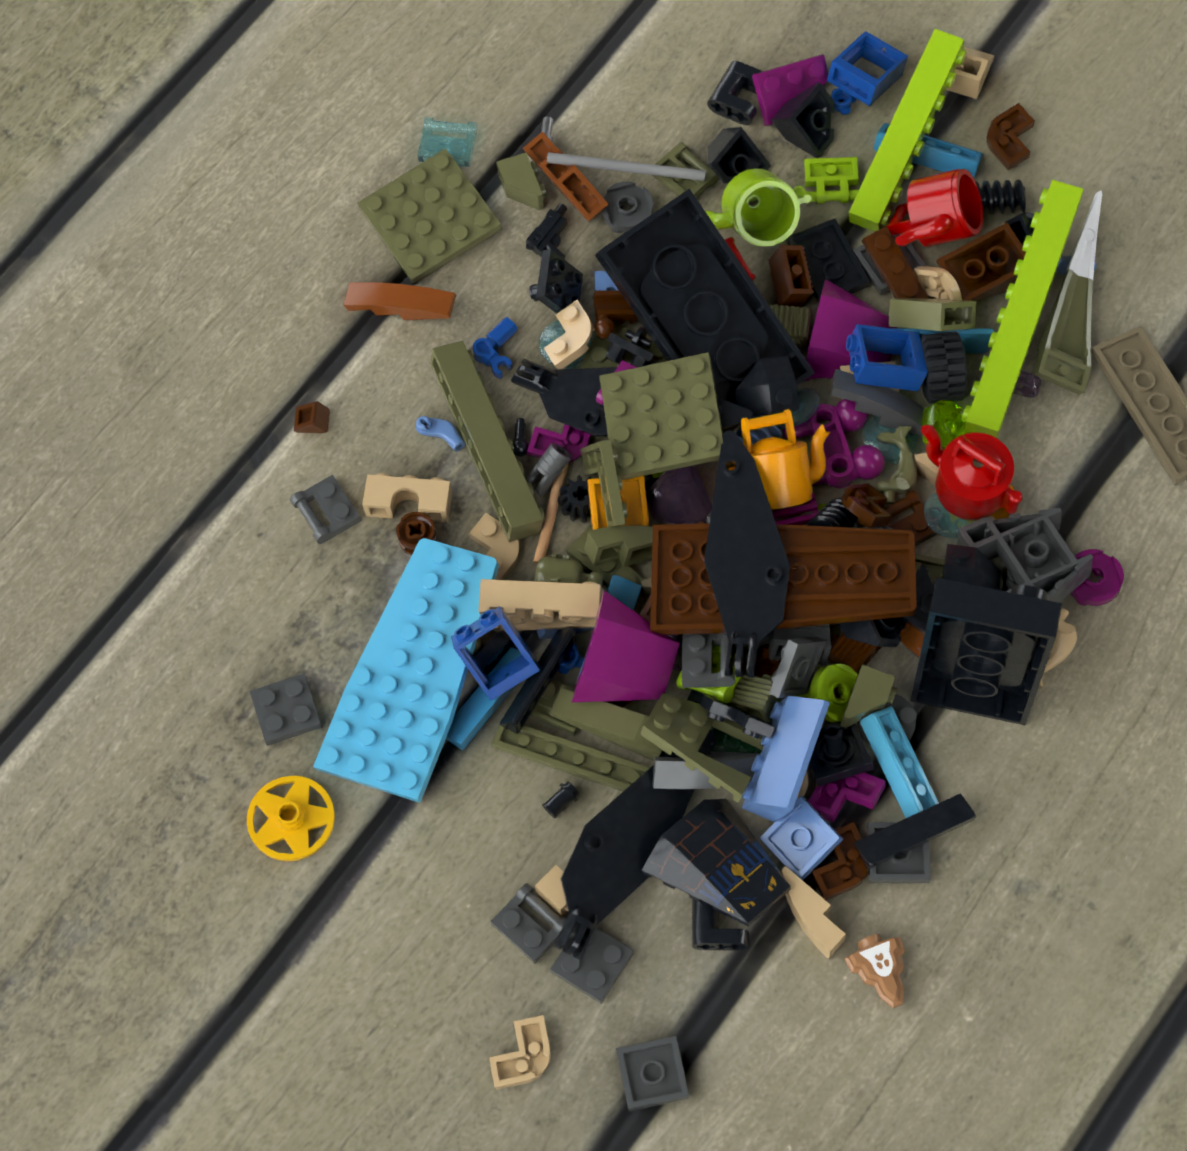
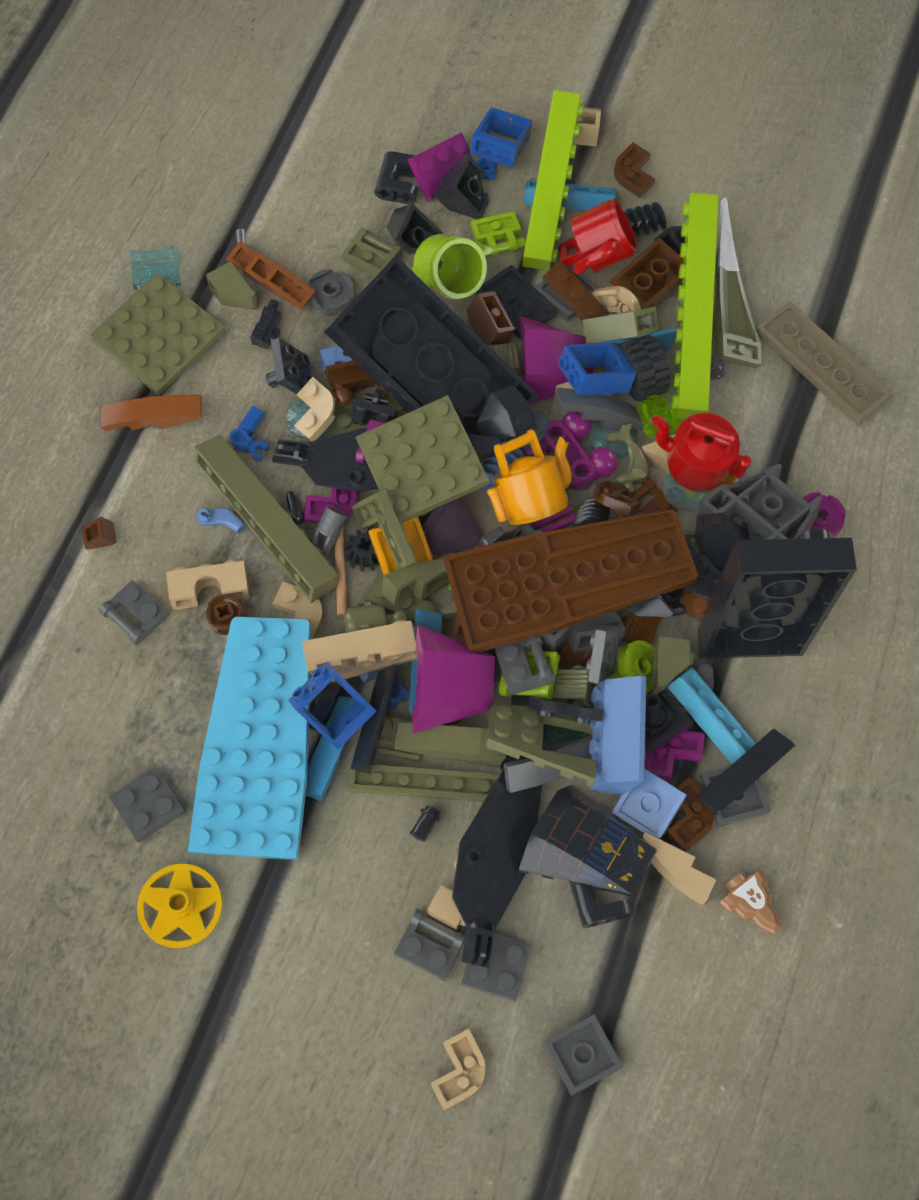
camera: 25 degrees left, 0 degrees up
light grey piece [547,152,706,181] -> none
black wing [704,430,790,678] -> none

